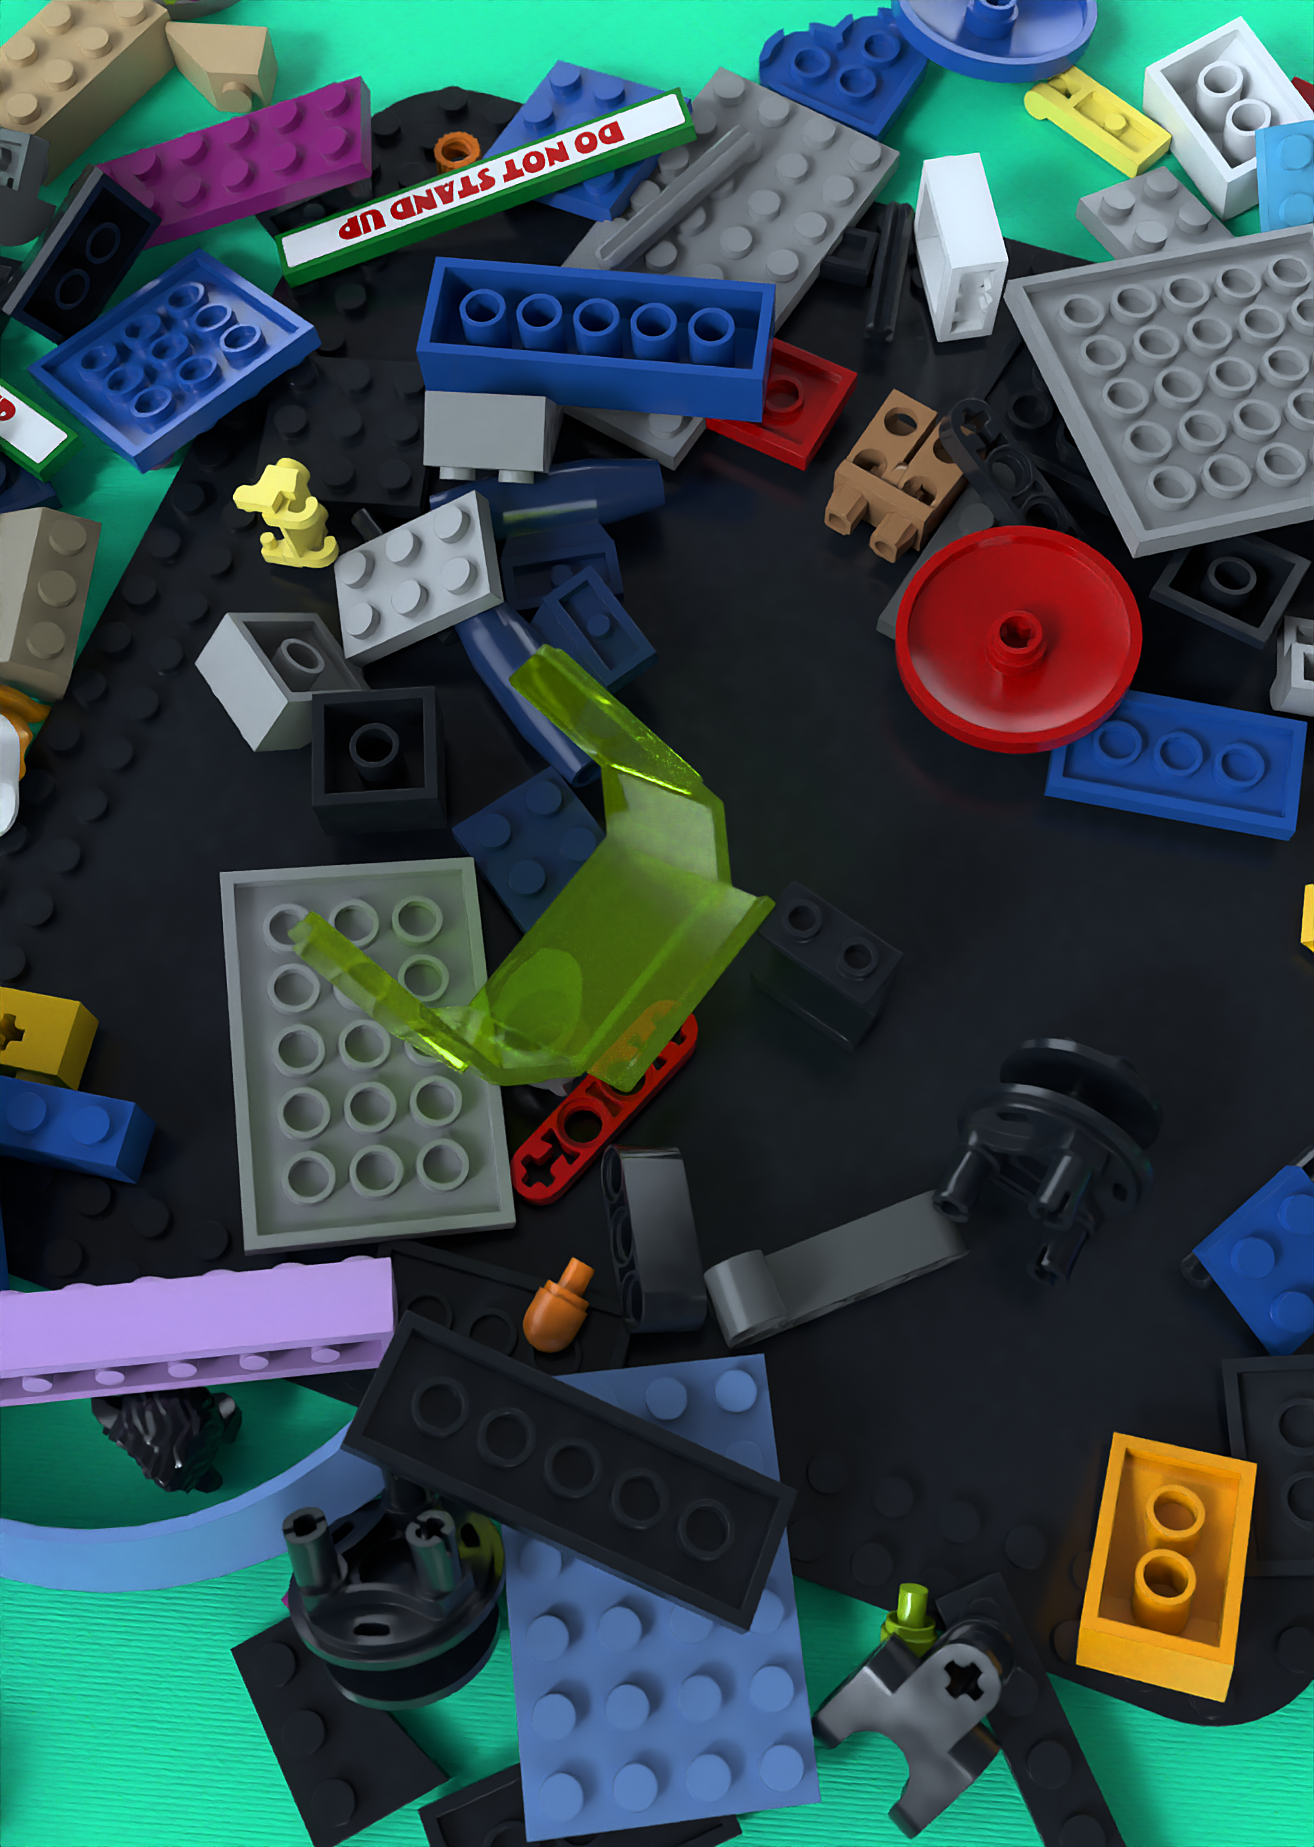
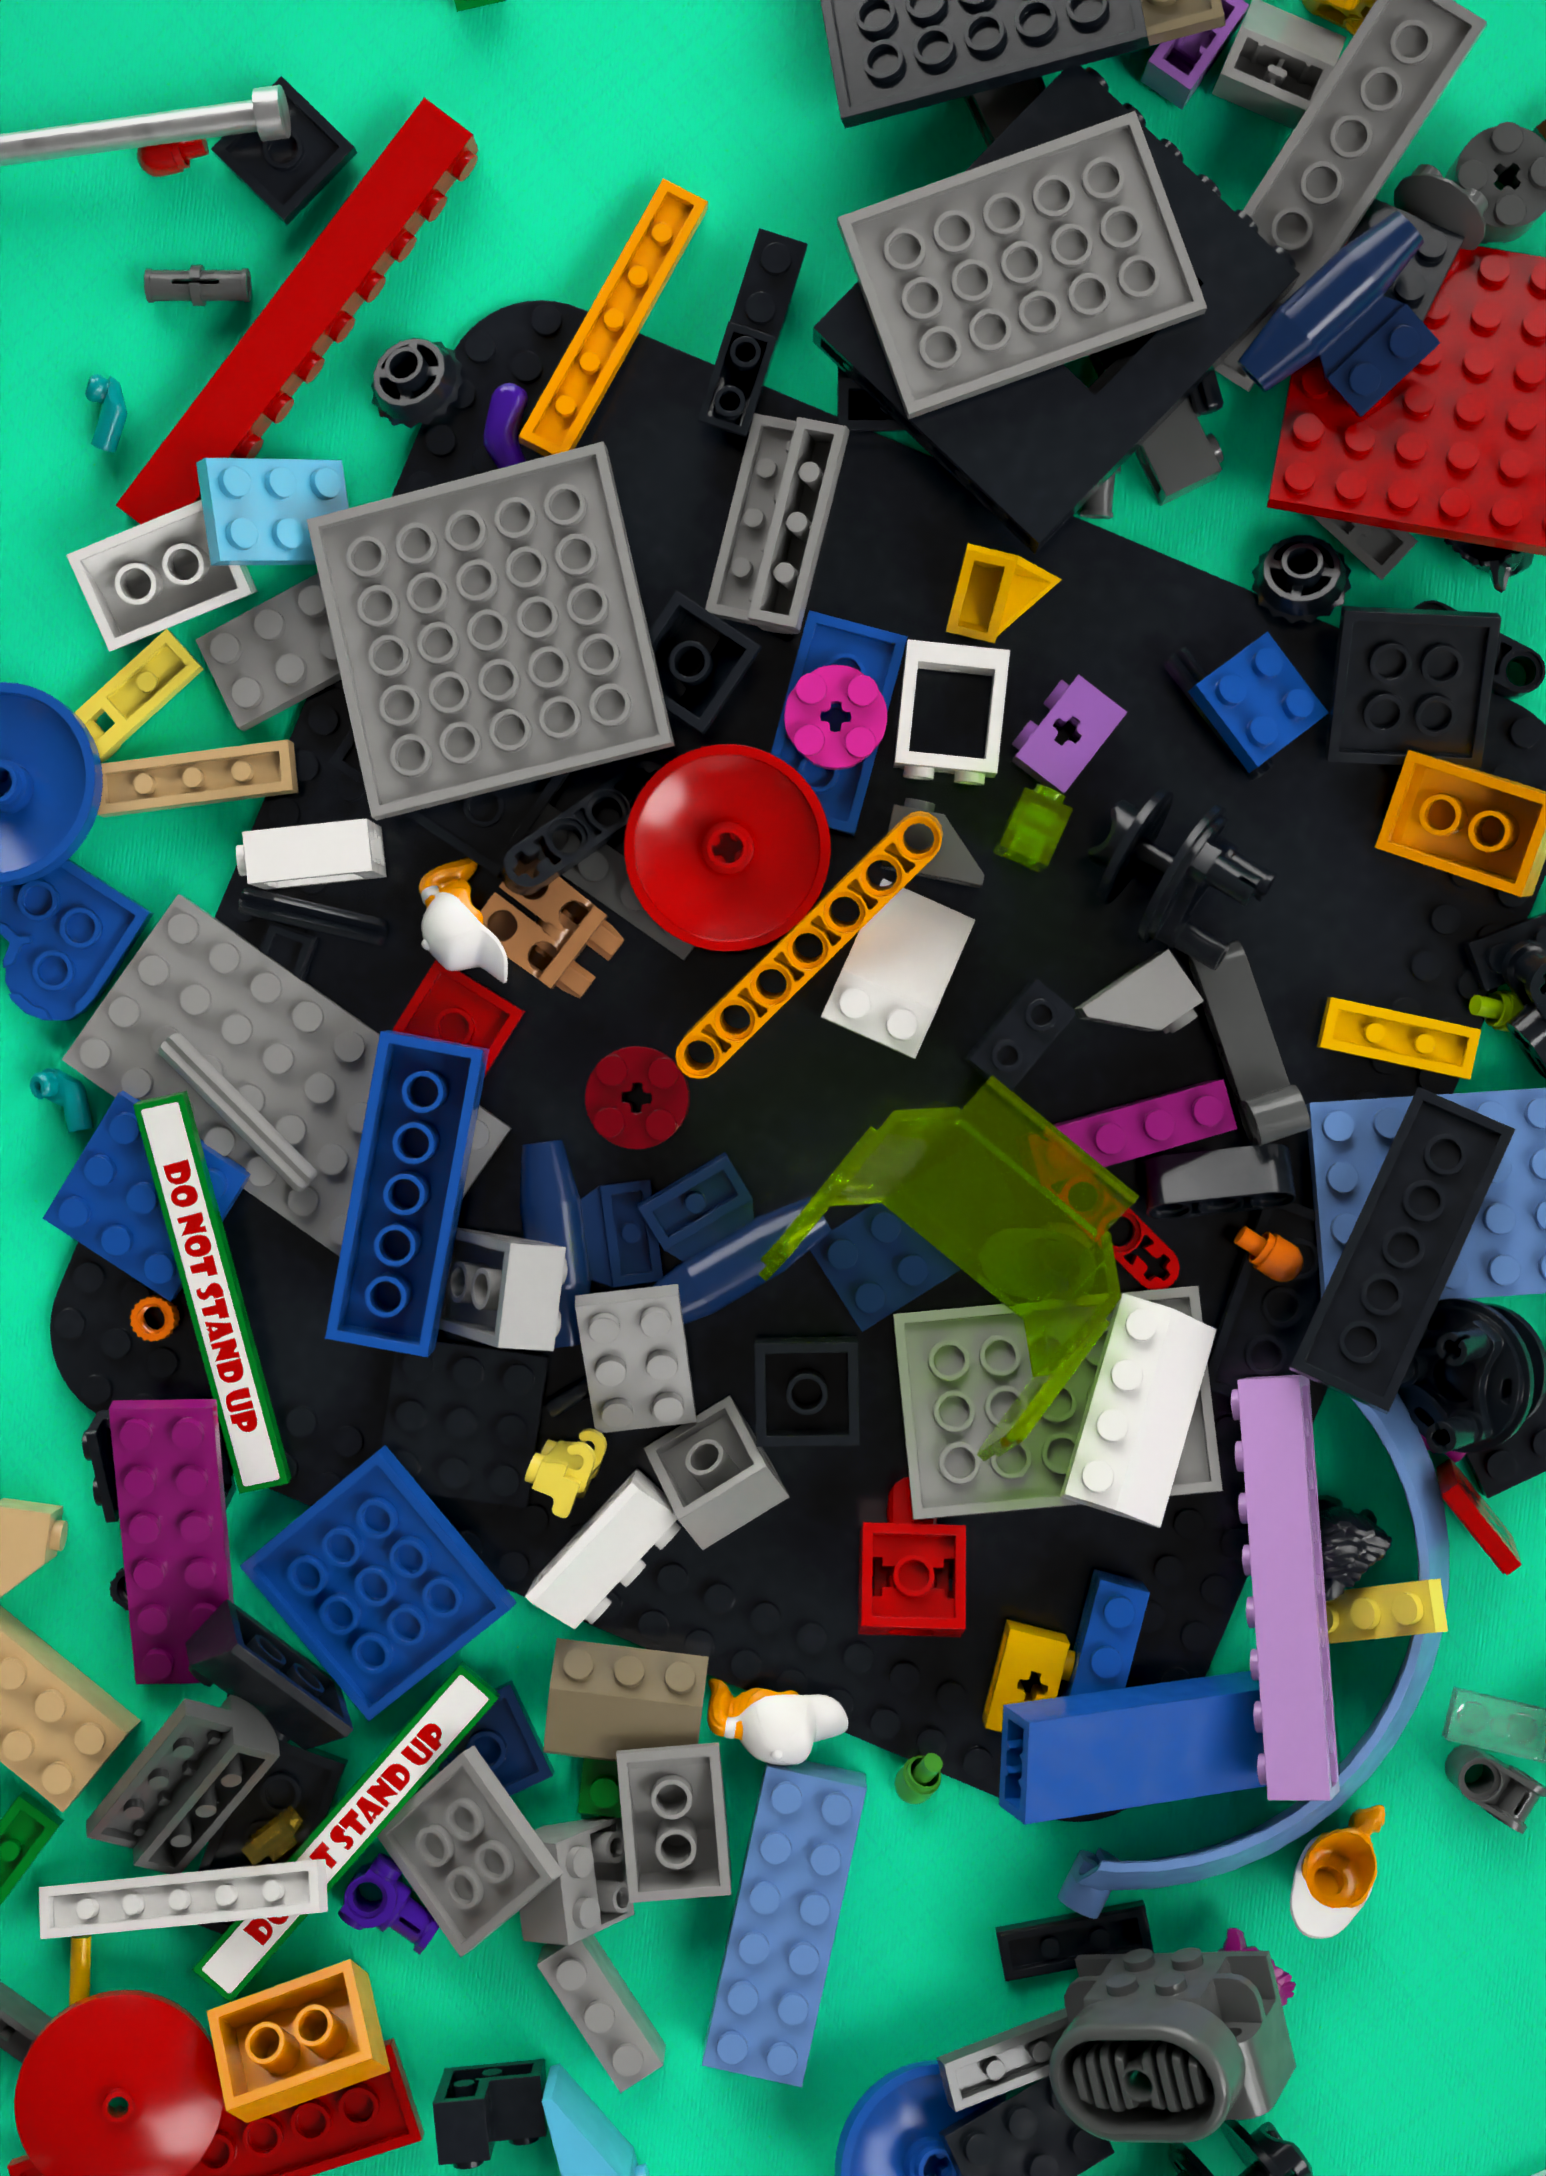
camera: 90 degrees left, 20 degrees up
none -> teal arm [30,1068,94,1133]
none -> tan plate [97,739,299,817]
none -> white hair [418,857,508,984]
none -> white slope [525,1468,681,1629]
none -> dark red brick [585,1046,690,1149]
none -> light orange beam [675,811,943,1079]
none -> dark pink plate [784,665,887,770]
none -> white slope [821,879,975,1059]
none -> red brick [858,1477,966,1637]
none -> dark grey slope [880,798,985,888]
none -> white window [893,640,1010,785]
none -> clear neon green brick [993,784,1073,873]
none -> medium lavender brick [1012,674,1127,798]
none -> magenta brick [1016,1079,1237,1185]
none -> white slope [1060,1293,1217,1528]
none -> light grey slope [1074,949,1204,1034]
none -> yellow plate [1317,997,1481,1080]
none -> light yellow plate [1326,1579,1448,1644]
none -> red tile [1436,1458,1522,1575]

